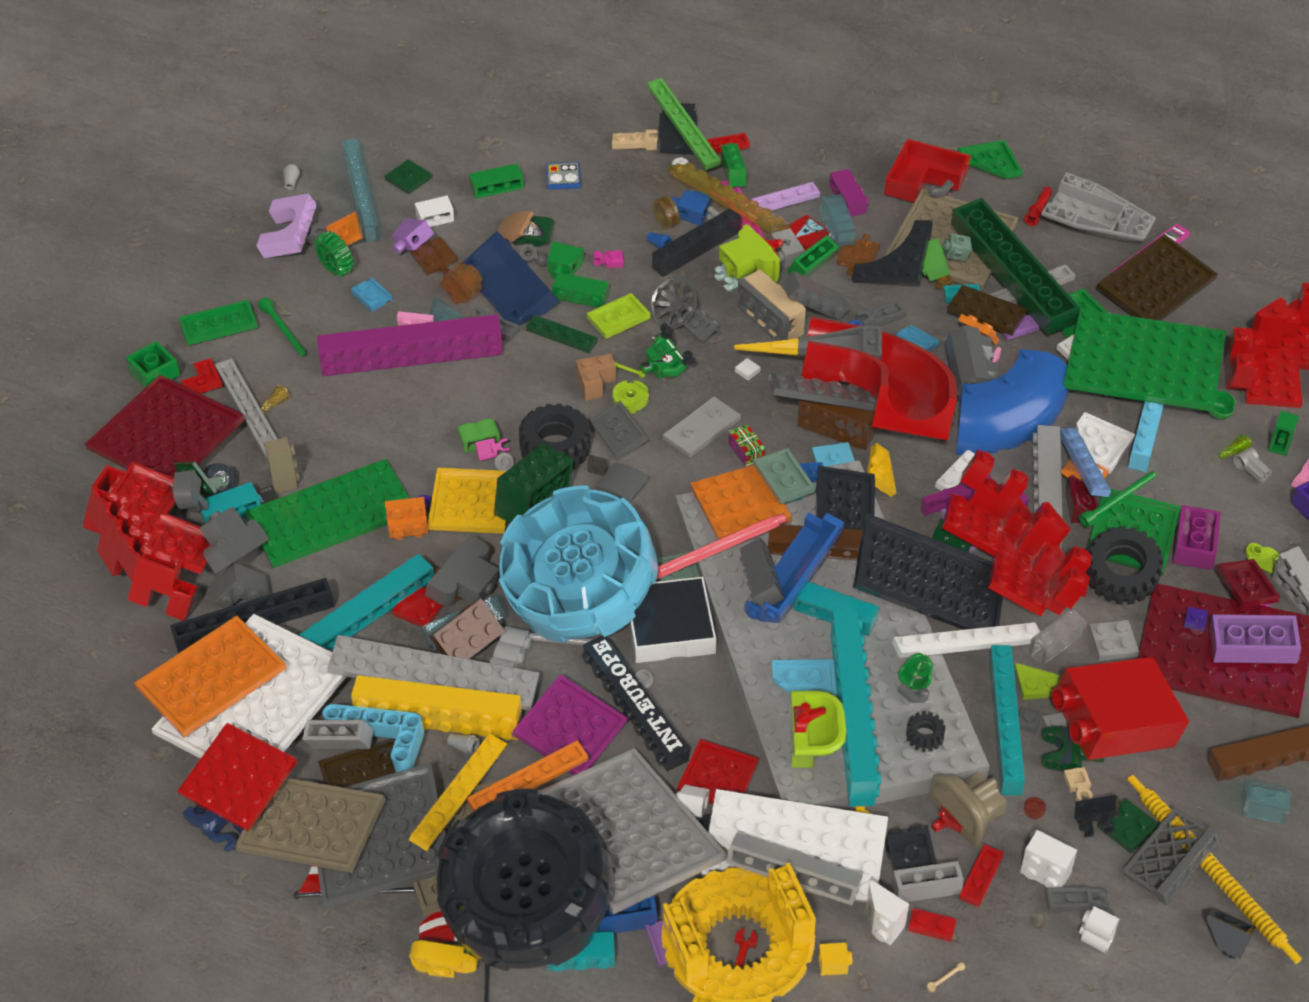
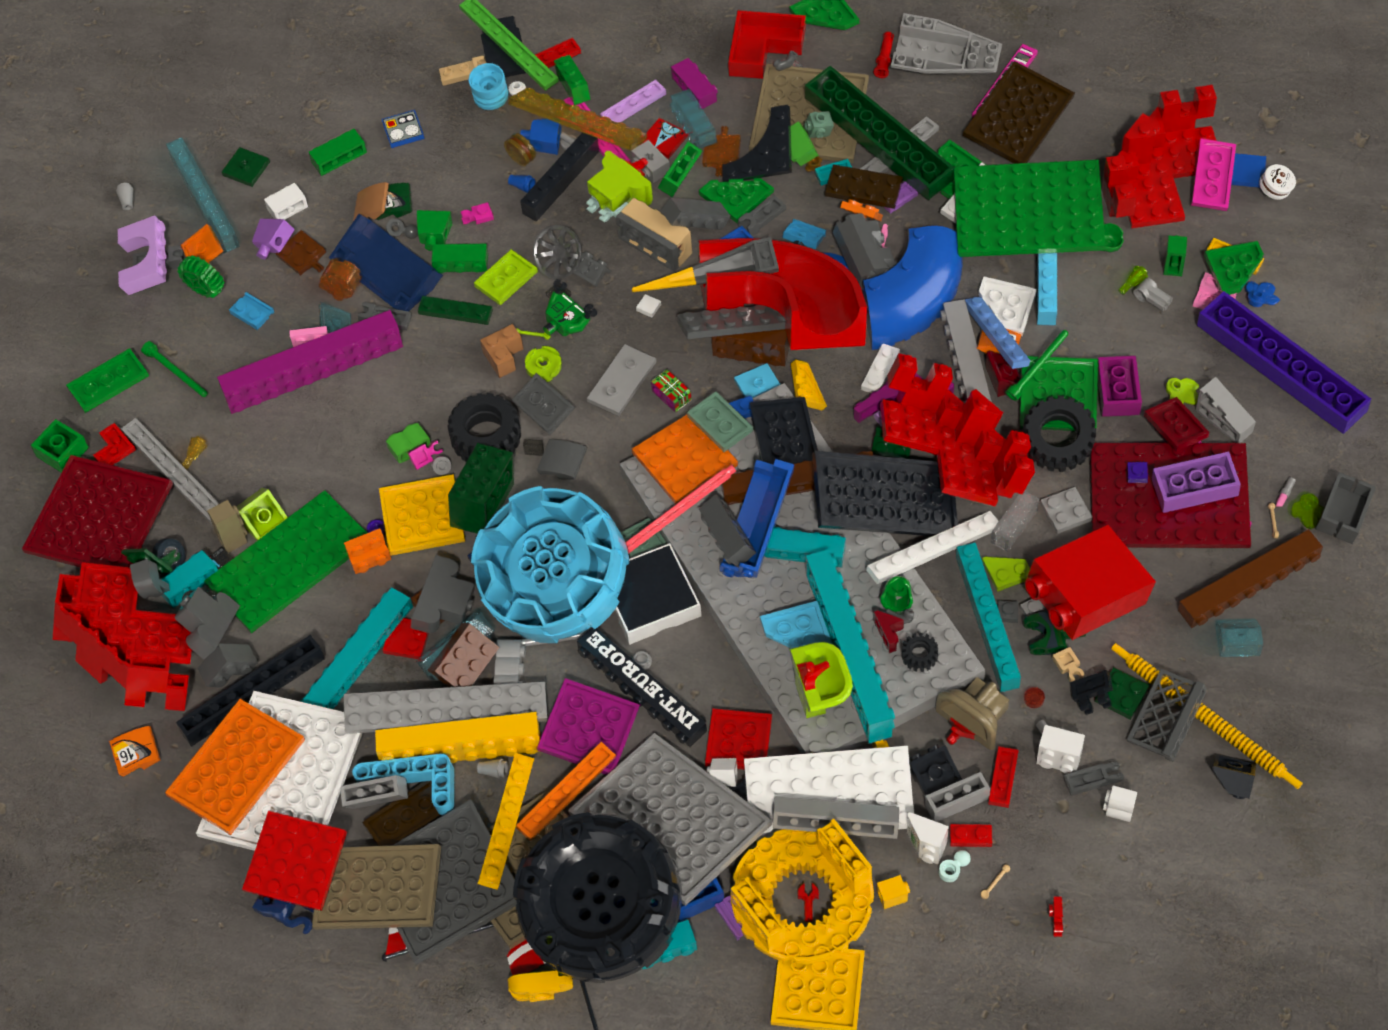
camera: 10 degrees left, 10 degrees up
none -> orange slope [109,726,160,777]
none -> lime slope [236,488,288,541]
none -> medium azure wheel [469,63,509,110]
none -> green plate [699,178,774,223]
none -> dark red slope [874,610,904,654]
none -> light aqua plate [938,850,971,882]

